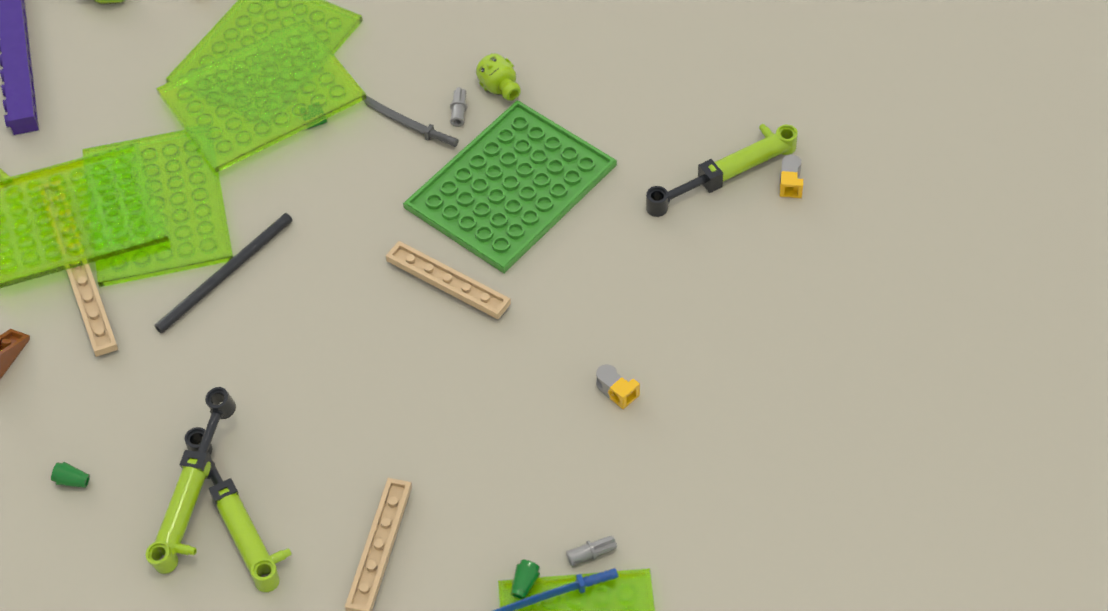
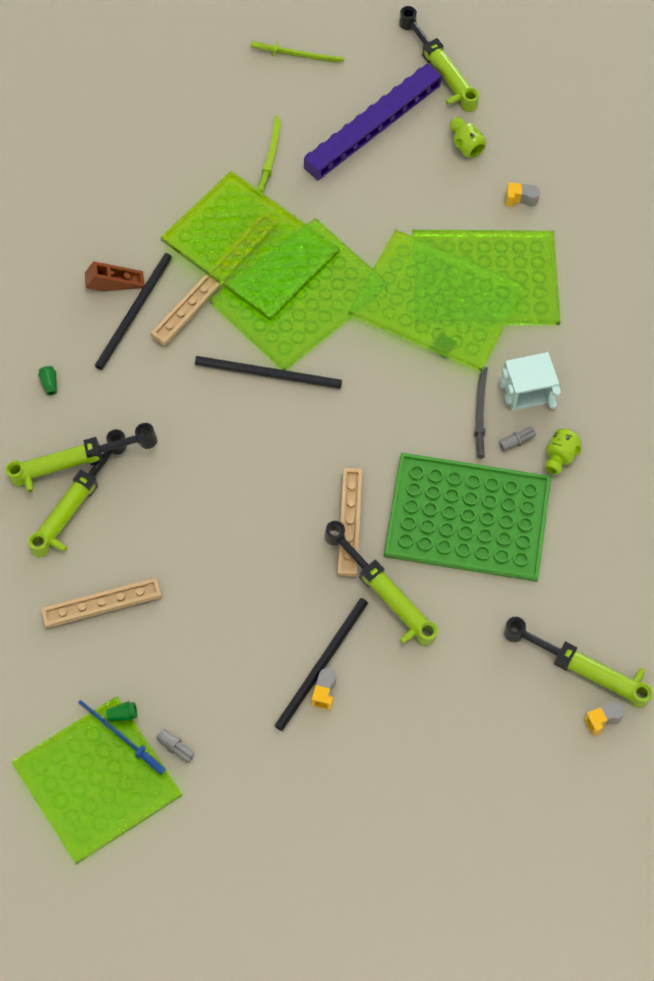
camera: 55 degrees right, 10 degrees up
none -> black piece [94,253,172,370]
none -> black piece [274,598,368,731]
none -> lime piece [324,521,438,646]
none -> light aqua container [500,352,561,411]

